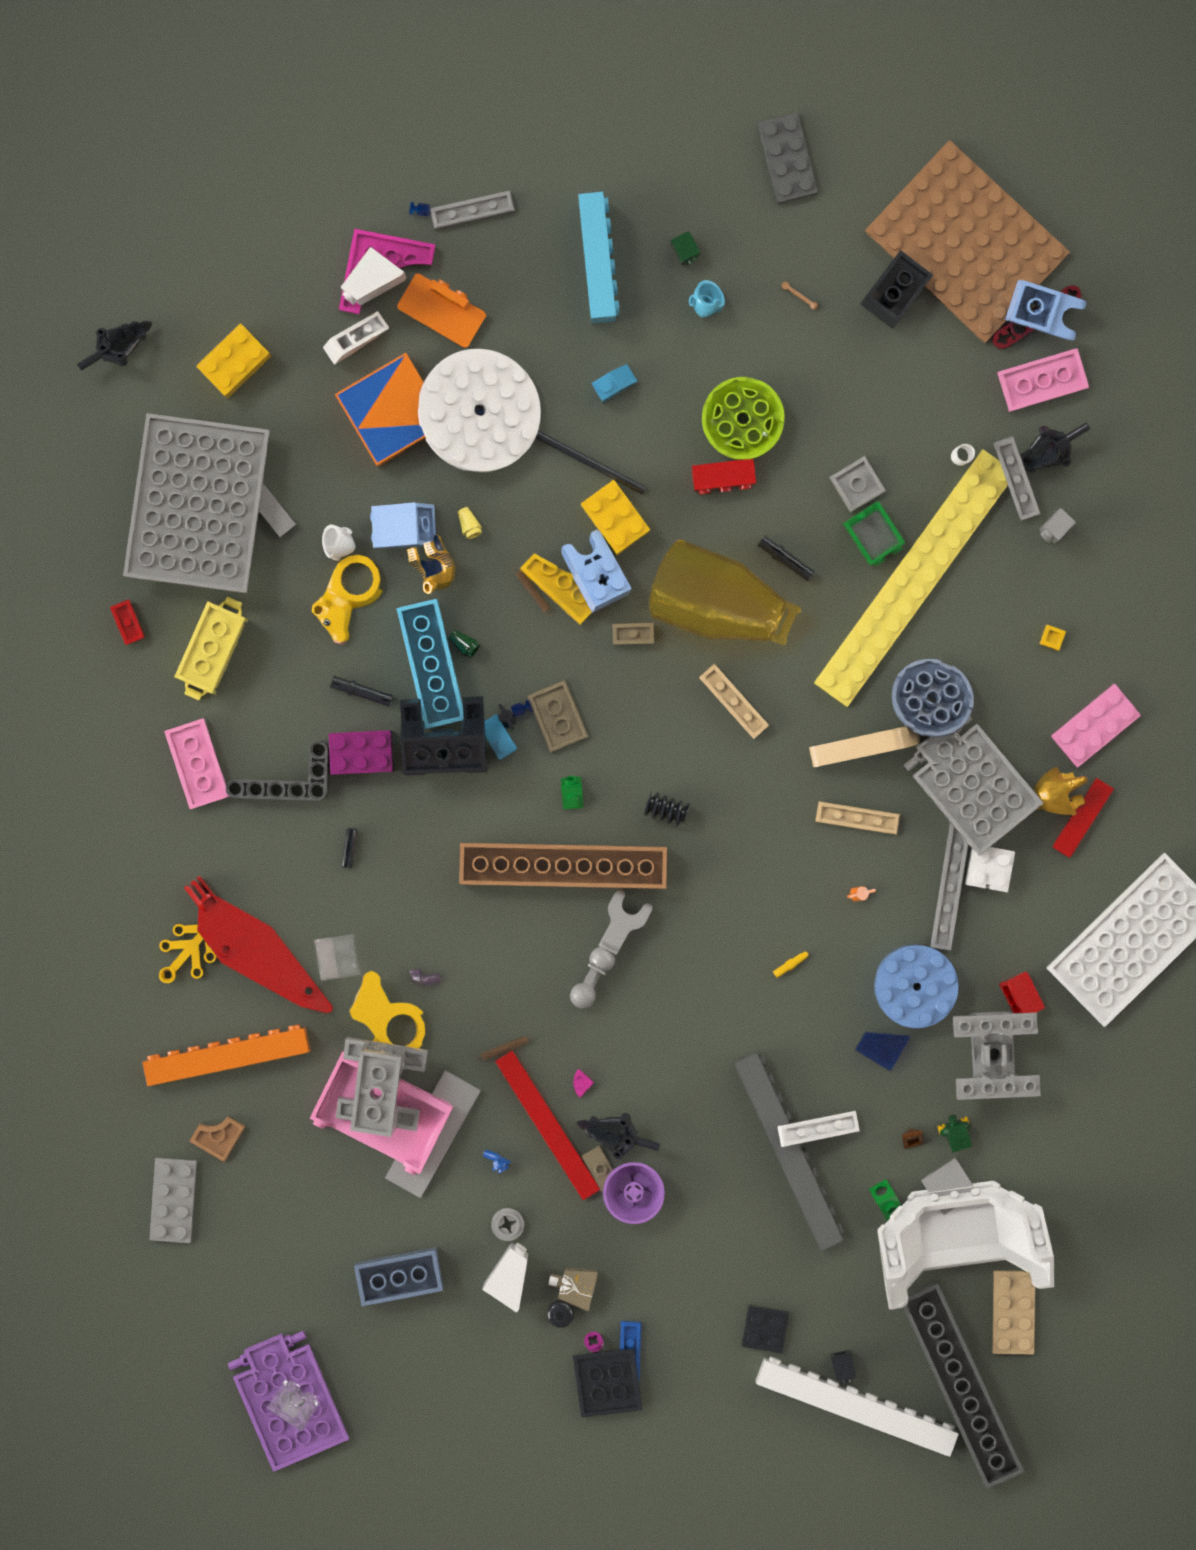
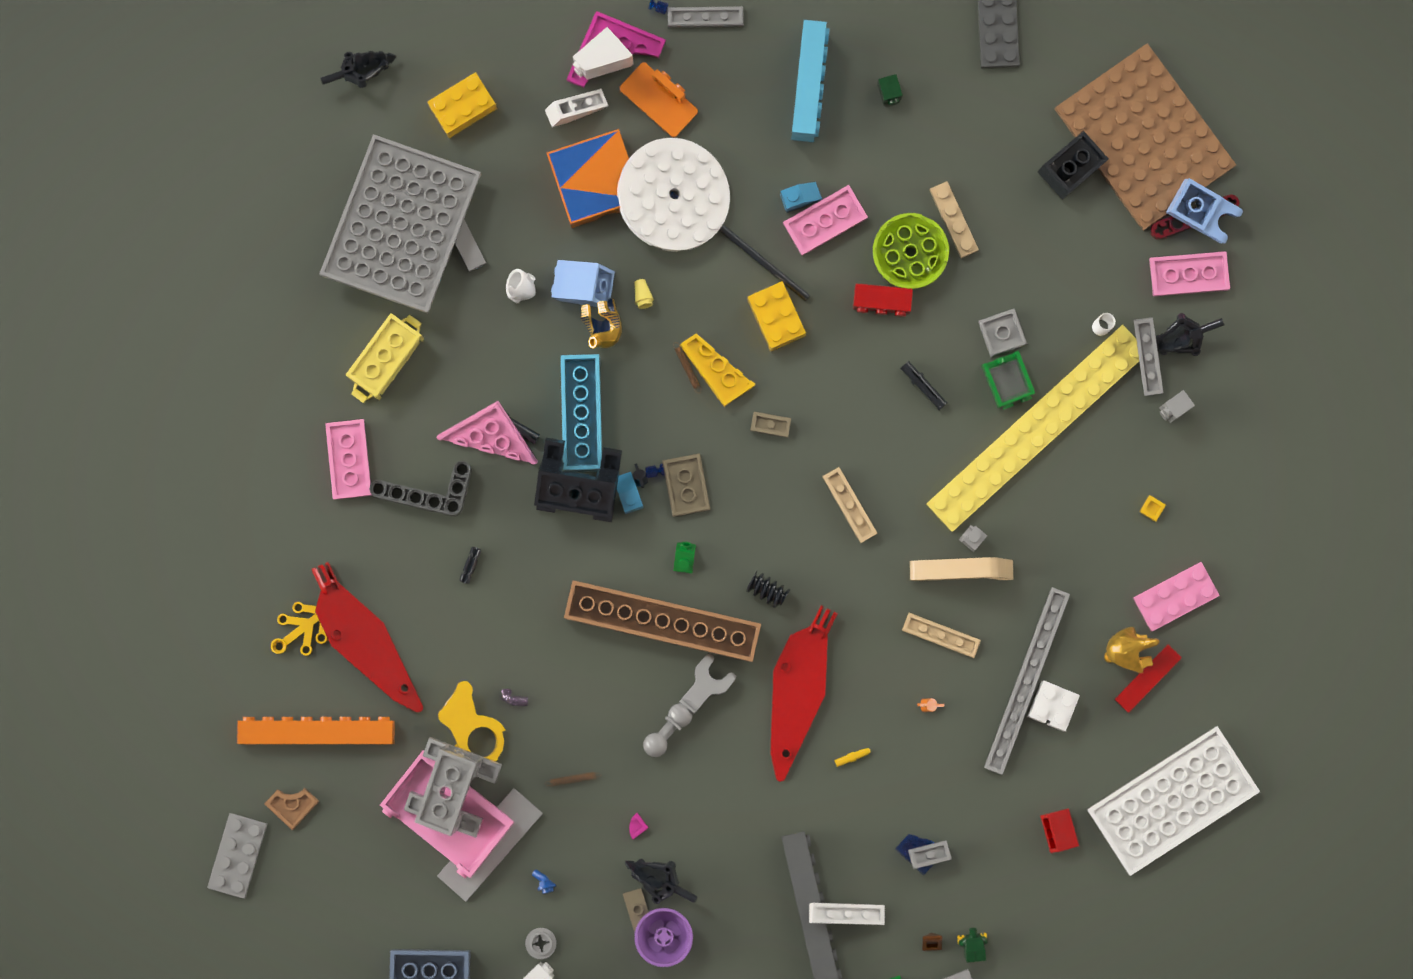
camera: 10 degrees right, 5 degrees down
red plate [110,599,145,645] -> none
yellow animal [312,555,383,645] -> none
clear slope [314,933,361,980] -> none
magenta brick [328,730,394,775] -> none
dark green cone [449,630,480,658] -> none
red tile [495,1050,600,1200] -> none
light blue brick [561,530,631,613] -> none
clear yellow windscreen [649,539,801,645] -> none
medium azure helmet [689,280,725,318] -> none
medium nougat hinge [782,282,818,310] -> none
medium blue piece [874,944,958,1028] -> none
sand blue brick [892,659,974,737] -> none
light grey plate [904,716,1043,856] -> none
light grey piece [953,1011,1041,1100] -> none
none -> bright pink tile [436,401,538,465]
none -> red wing [771,605,838,782]
none -> bright pink plate [783,185,868,256]
none -> light grey plate [908,840,951,869]
none -> tan plate [930,181,979,258]
none -> light grey brick [959,525,987,552]

